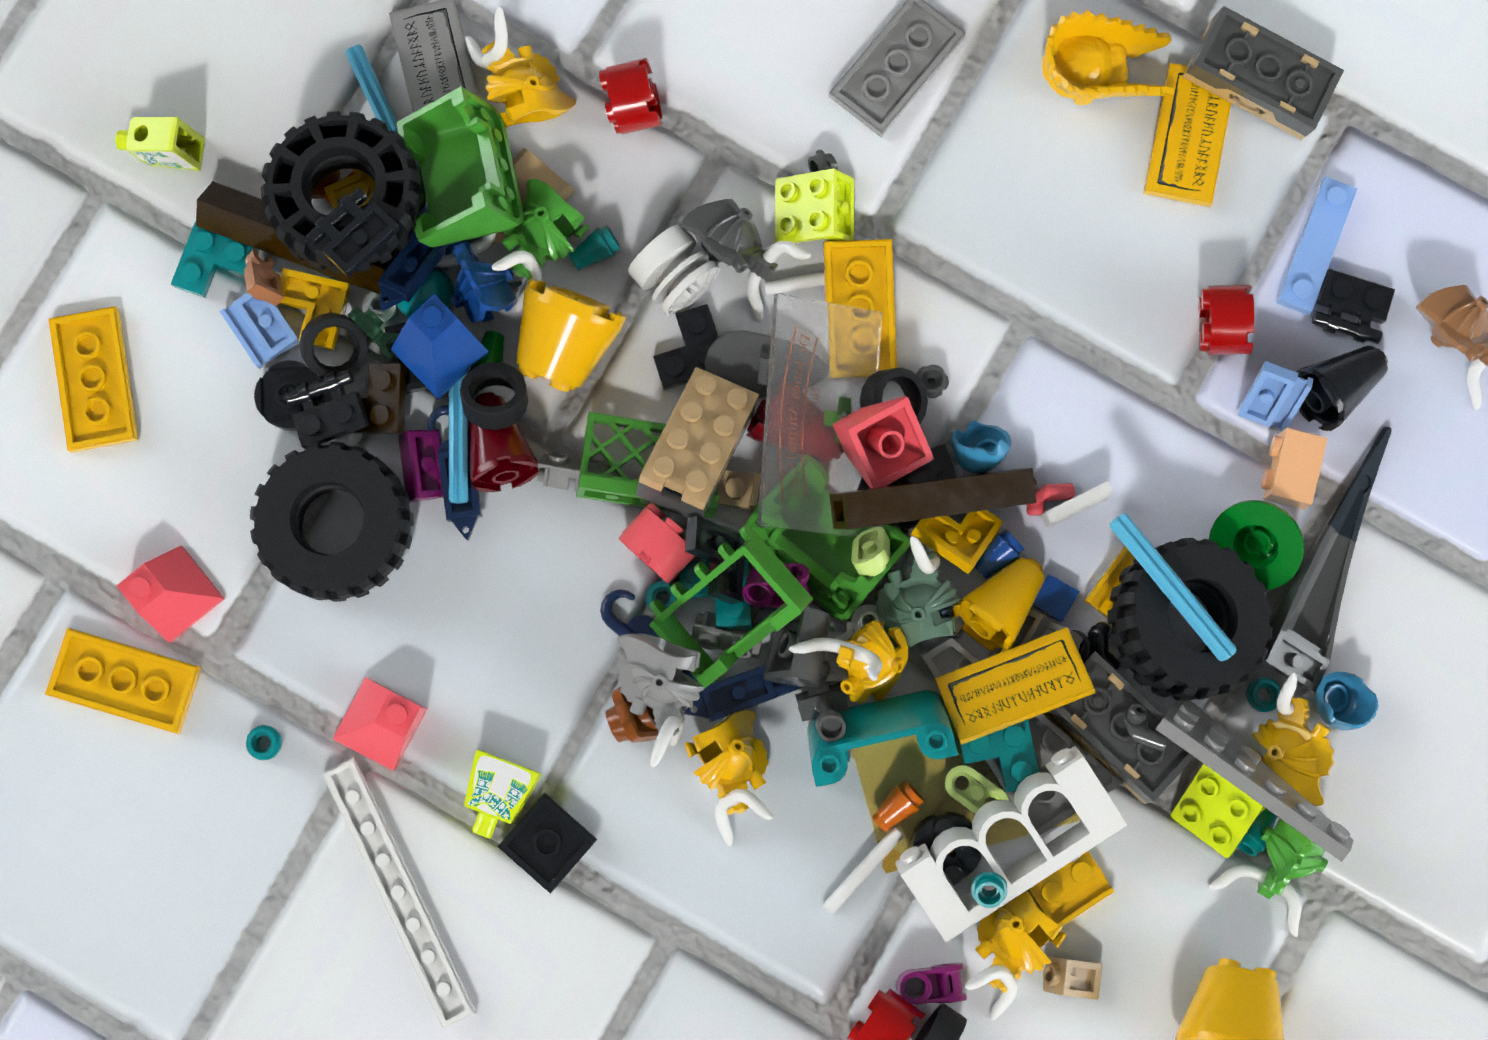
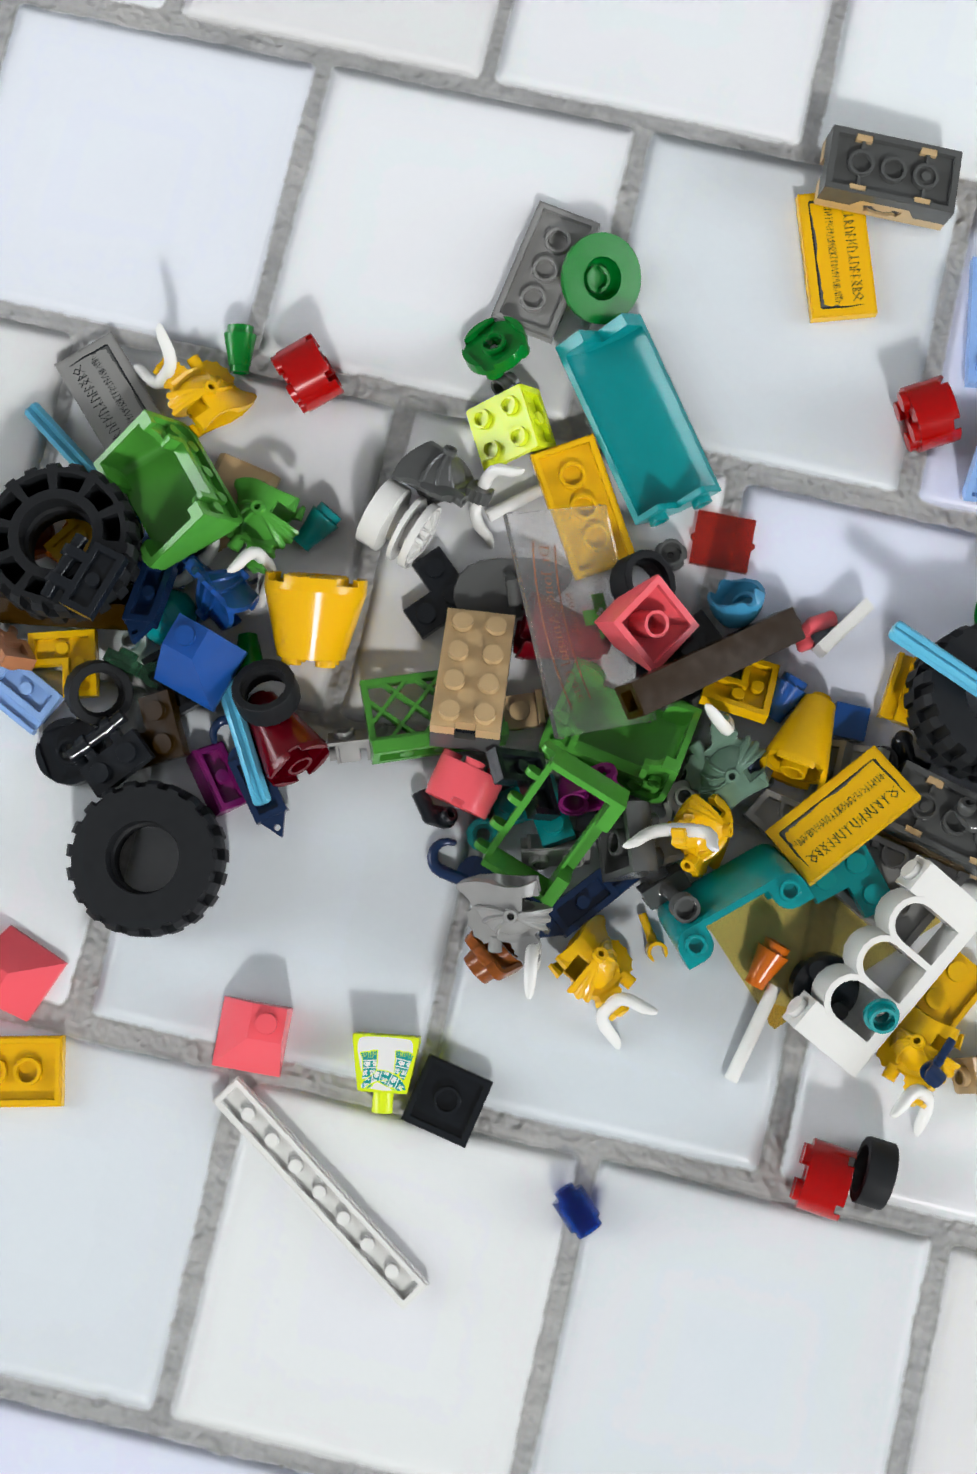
camera: 15 degrees left, 0 degrees up
teal plate [246,725,282,760] -> none
yellowish green plate [851,527,890,577] -> none
magenta piece [896,963,967,1005] -> none
yellowish green plate [944,765,1009,822] -> none
yellow piece [1042,9,1175,105] -> none
none -> green cone [224,324,257,375]
none -> black arm [412,789,458,829]
none -> green plate [462,316,530,380]
none -> clear blue brick [552,1182,602,1239]
none -> teal cylinder [555,313,722,527]
none -> green hat [561,232,641,324]
none -> yellow hand [638,912,668,962]
none -> clear red piece [688,510,756,575]
none -> dark blue hand [920,1037,956,1088]

